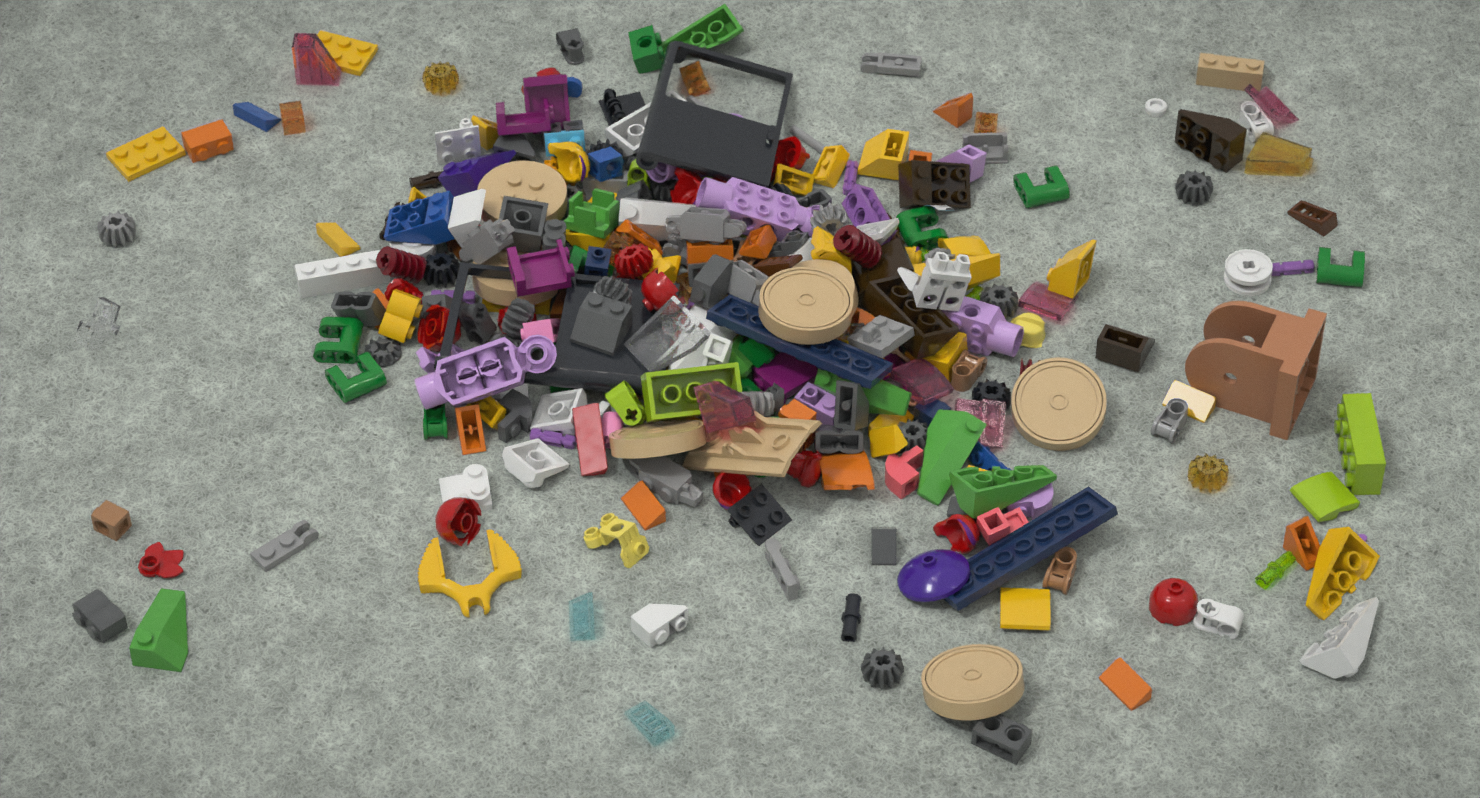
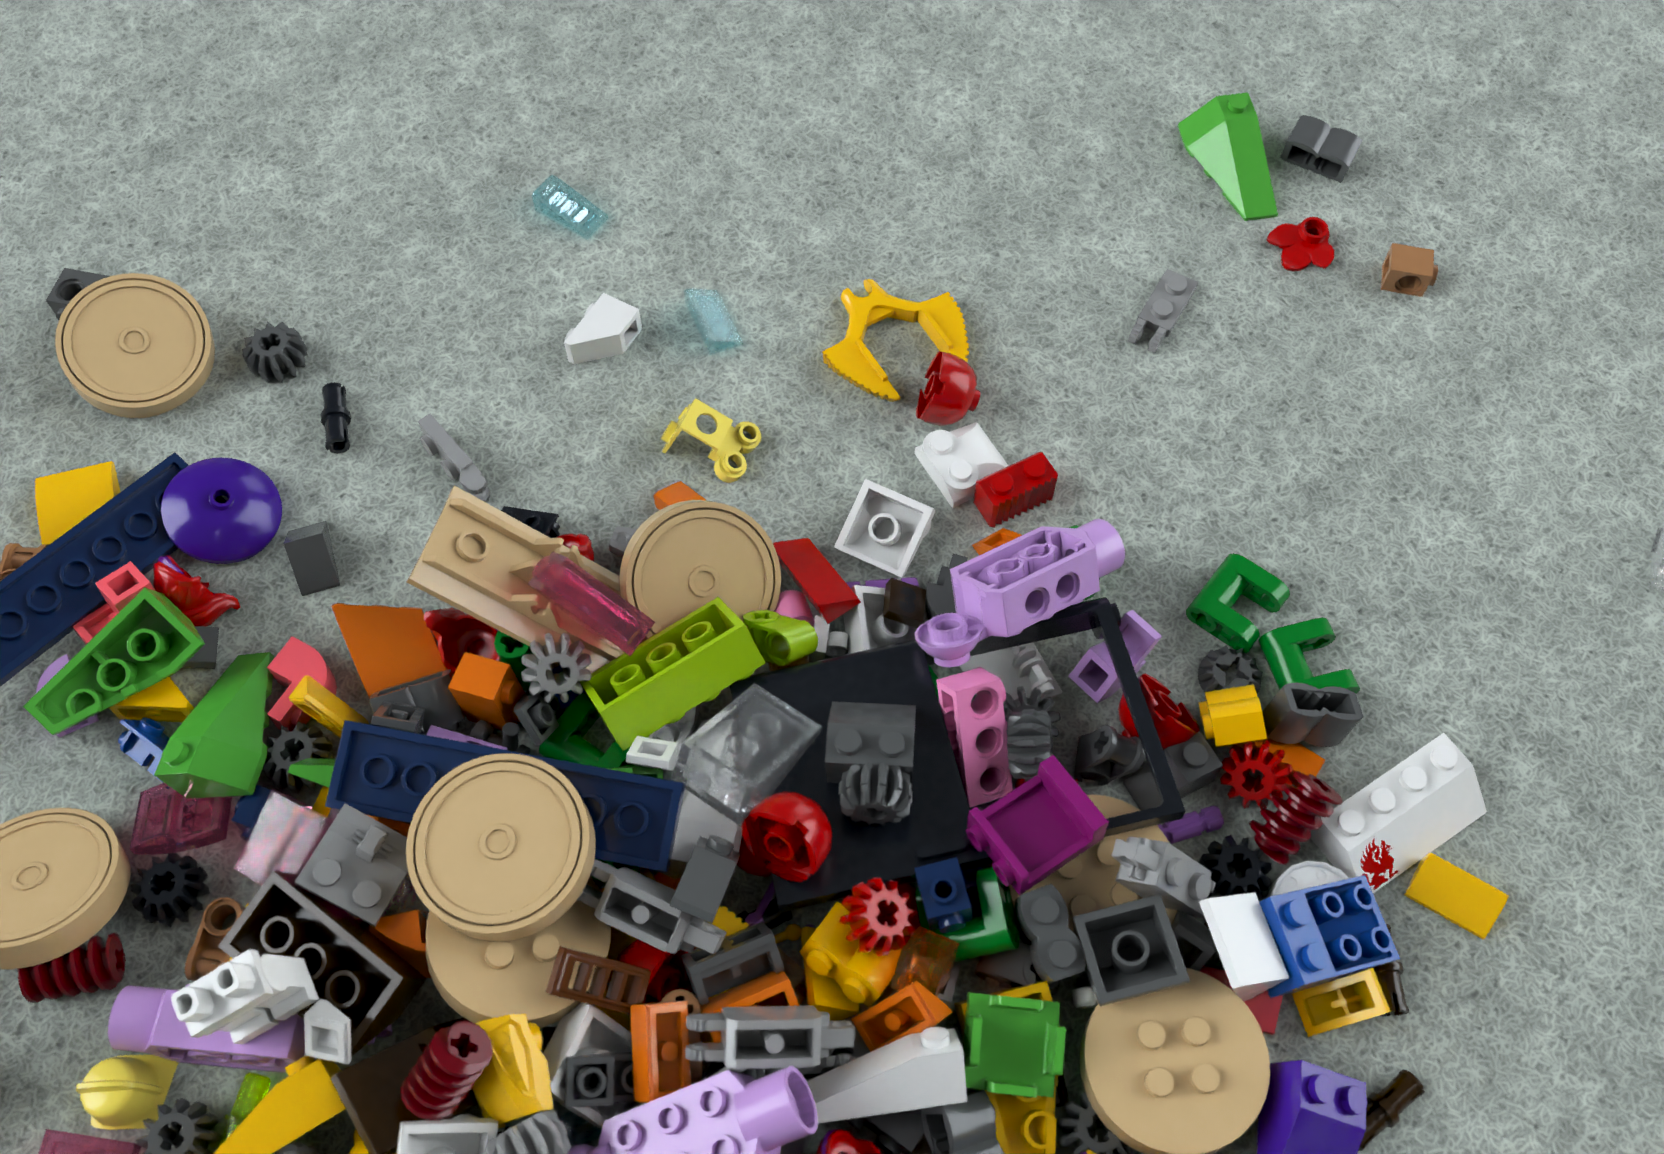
camera: 160 degrees right, 15 degrees up
none -> dark brown tile [882,578,926,628]
none -> red brick [973,452,1058,528]

